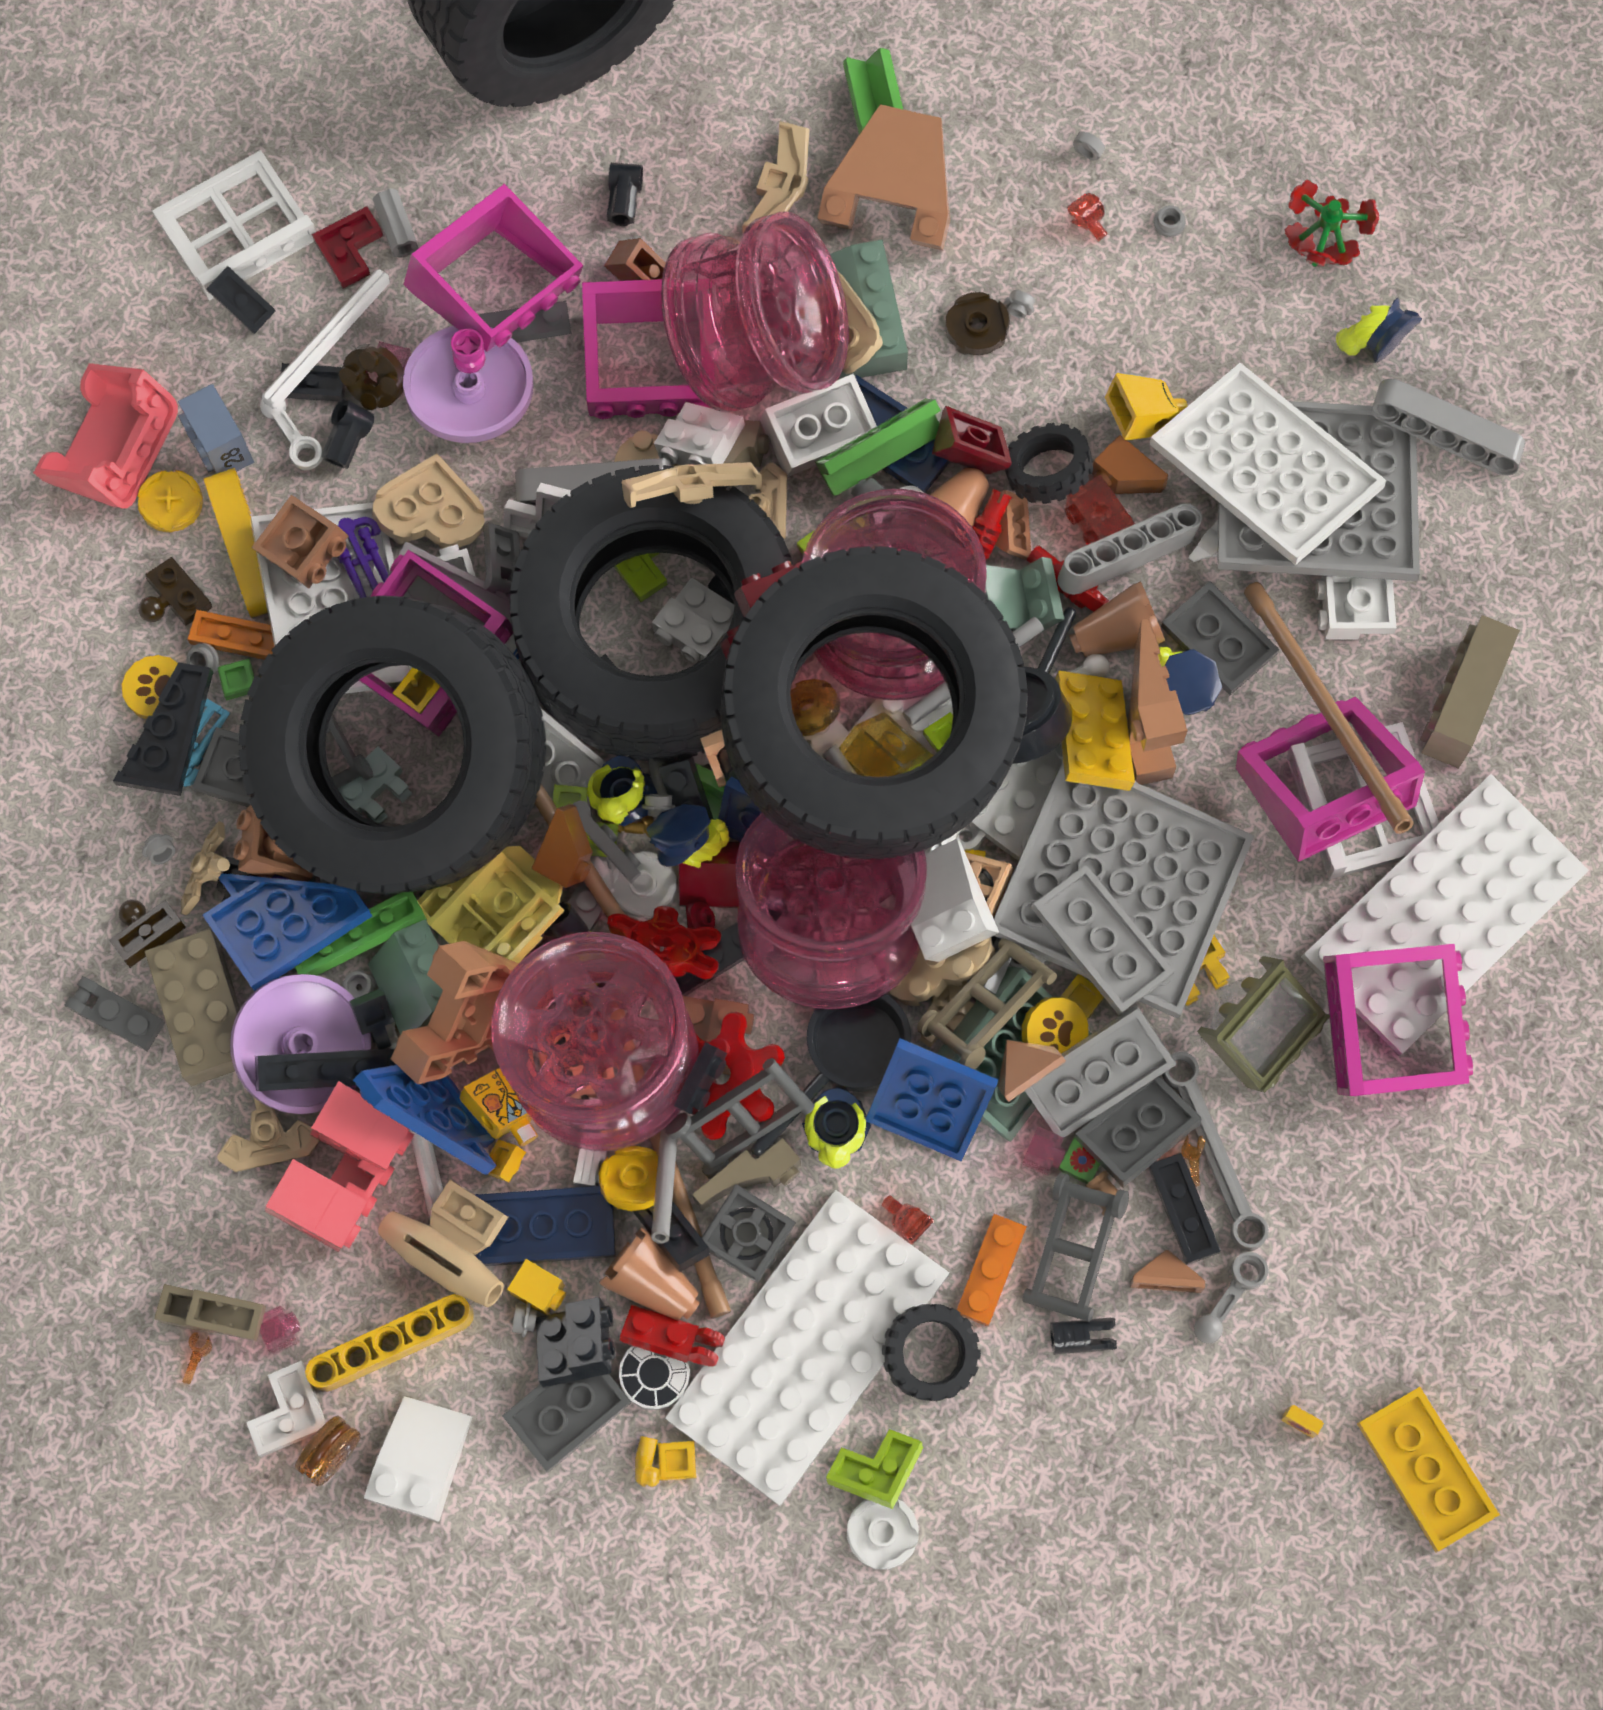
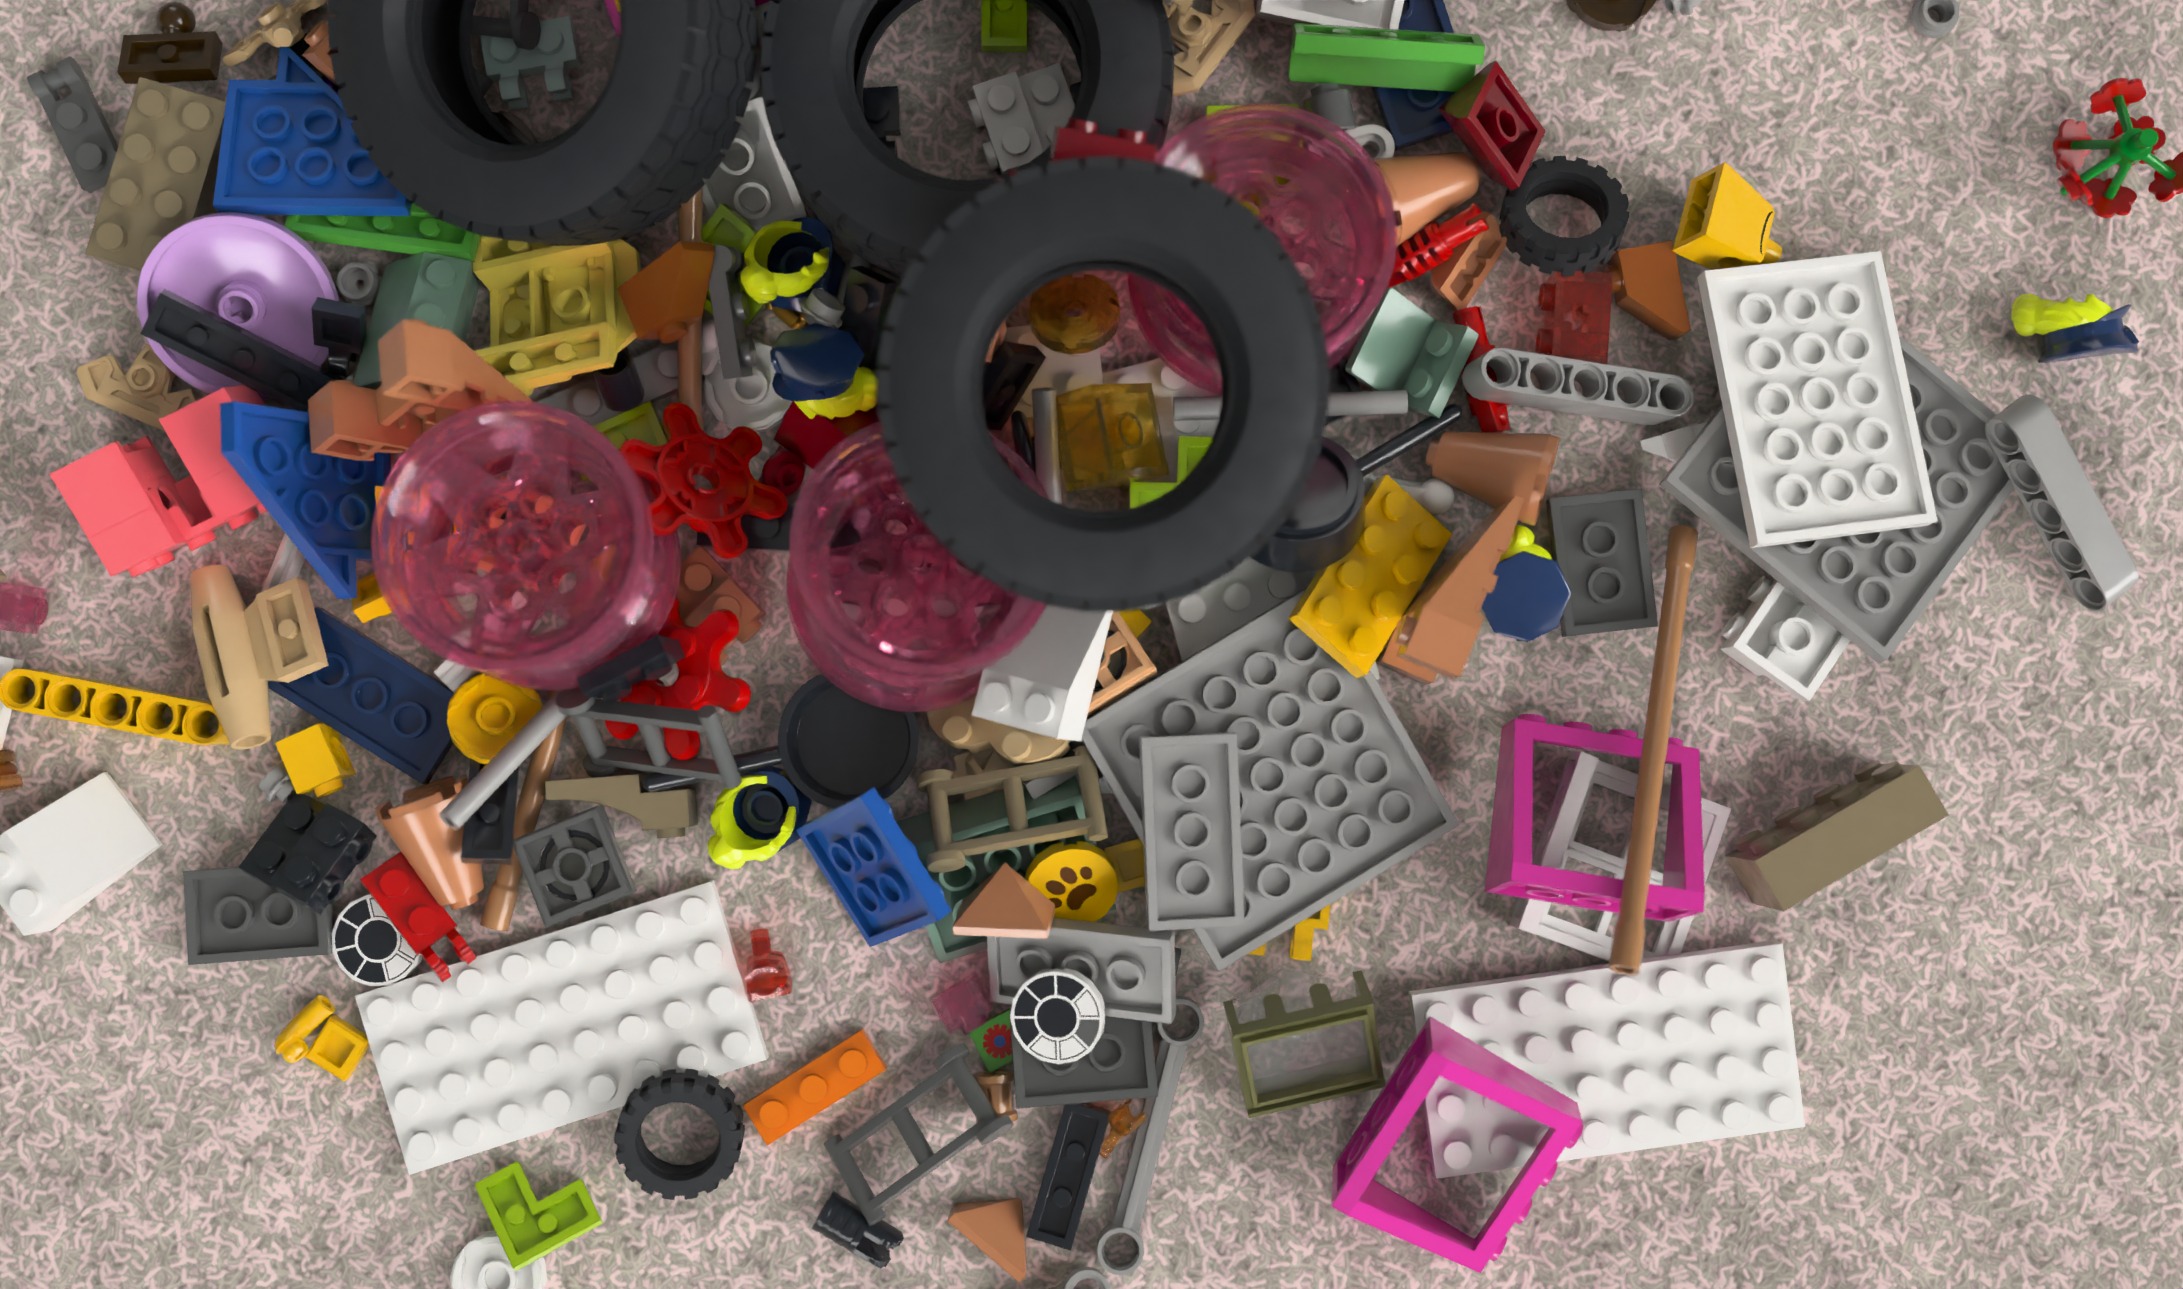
camera: 30 degrees right, 15 degrees up
none -> tile [1010,968,1105,1064]

